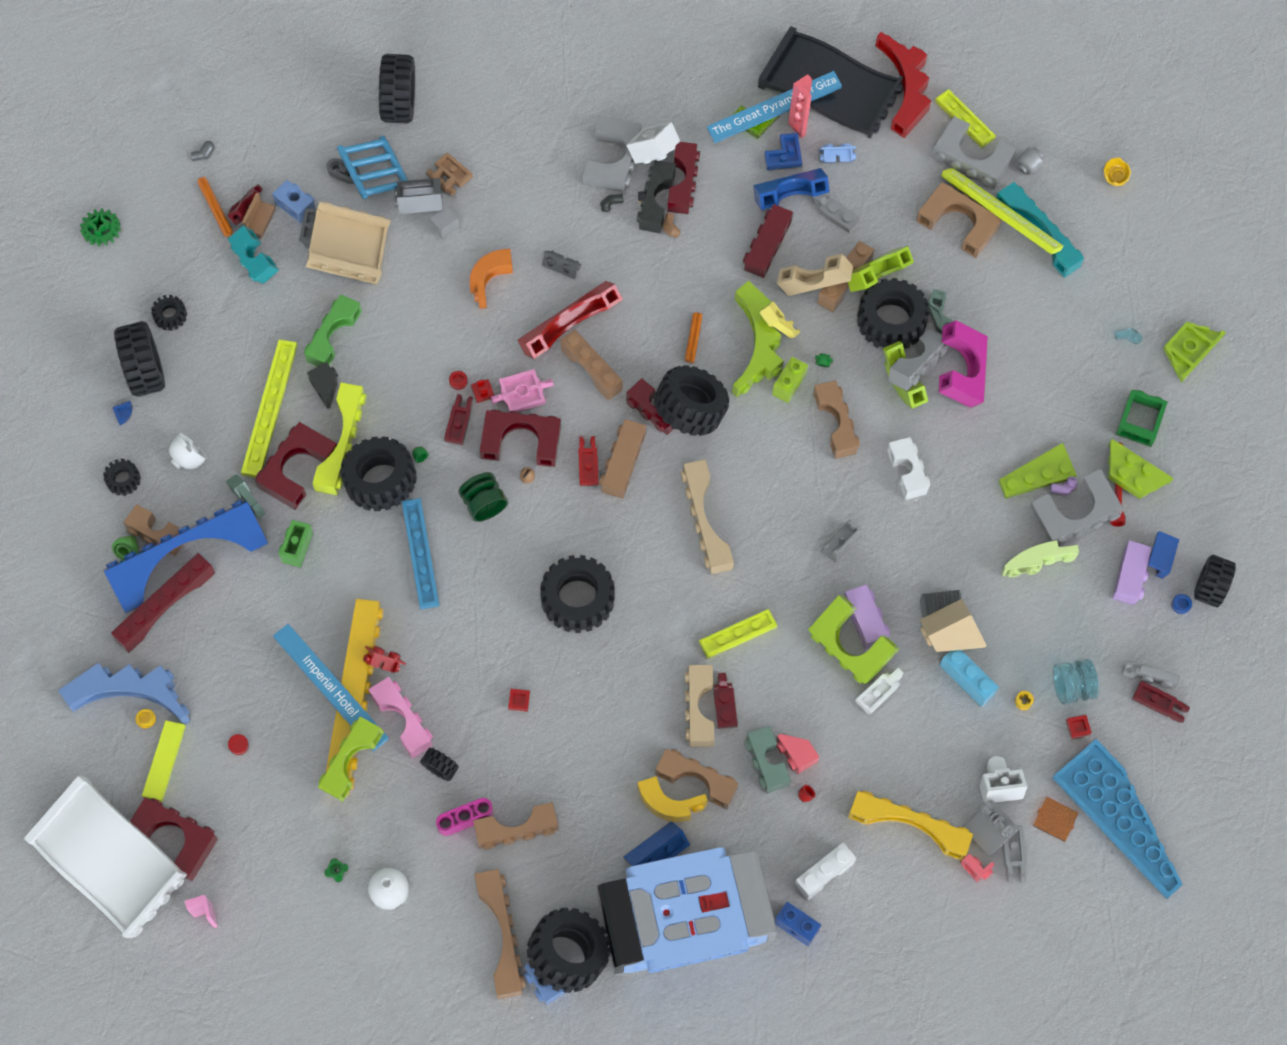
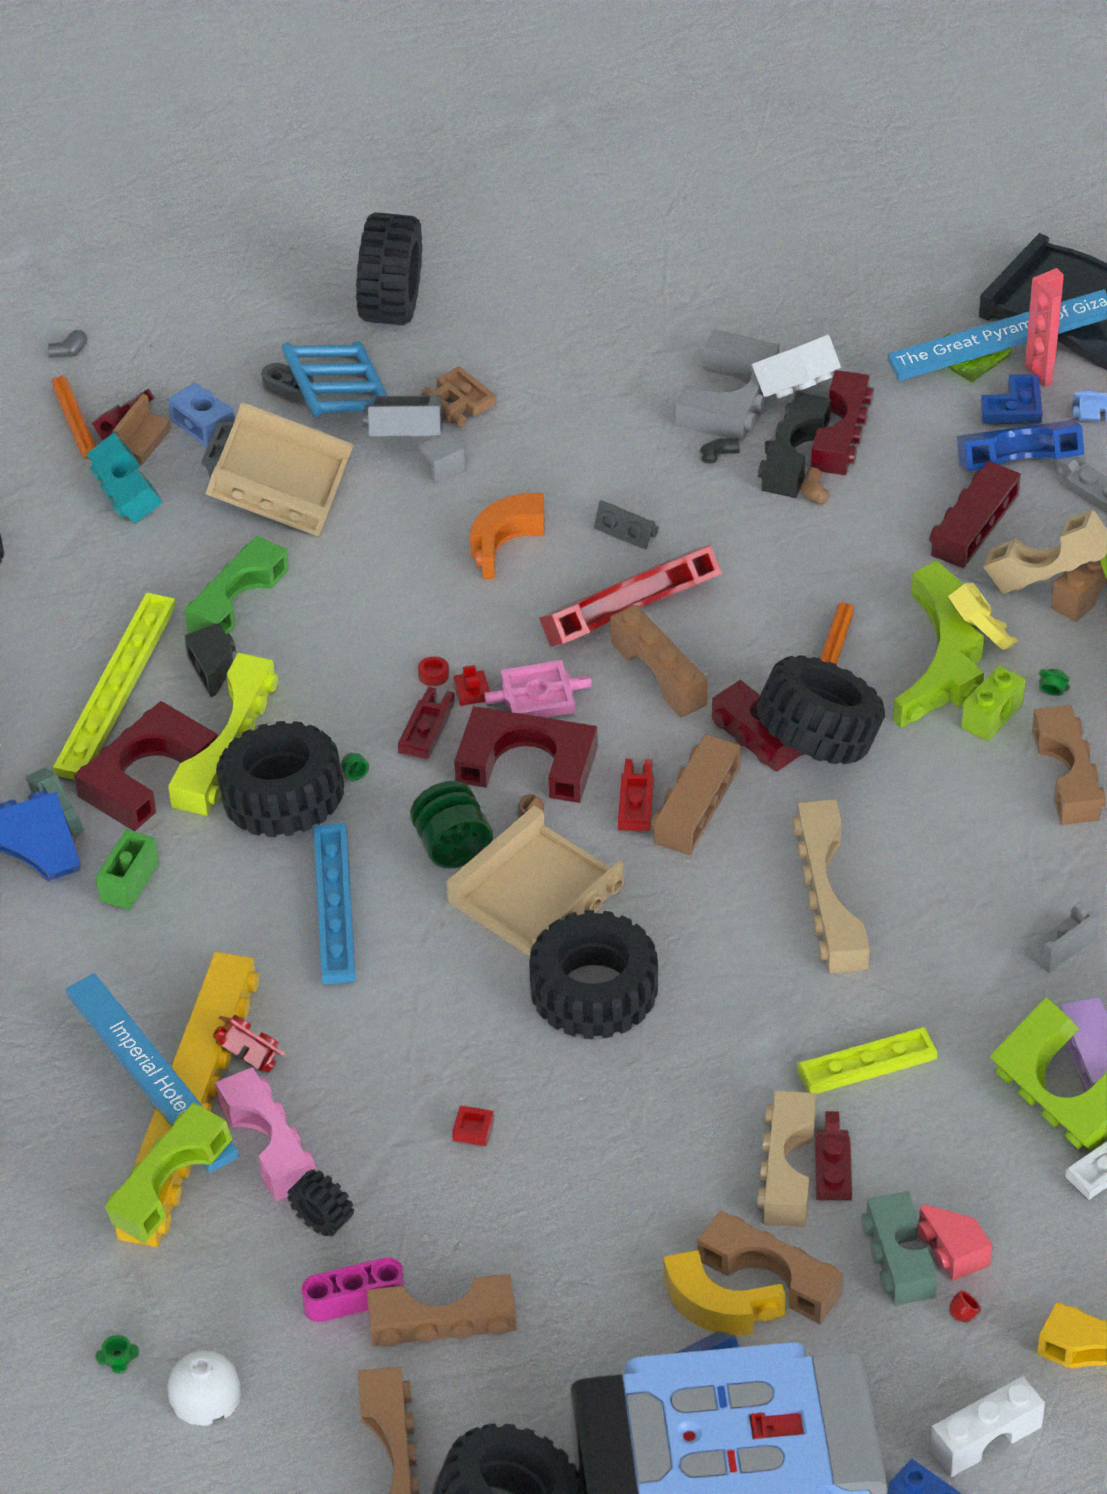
camera: 10 degrees right, 20 degrees down
none -> tan panel [447,806,624,956]

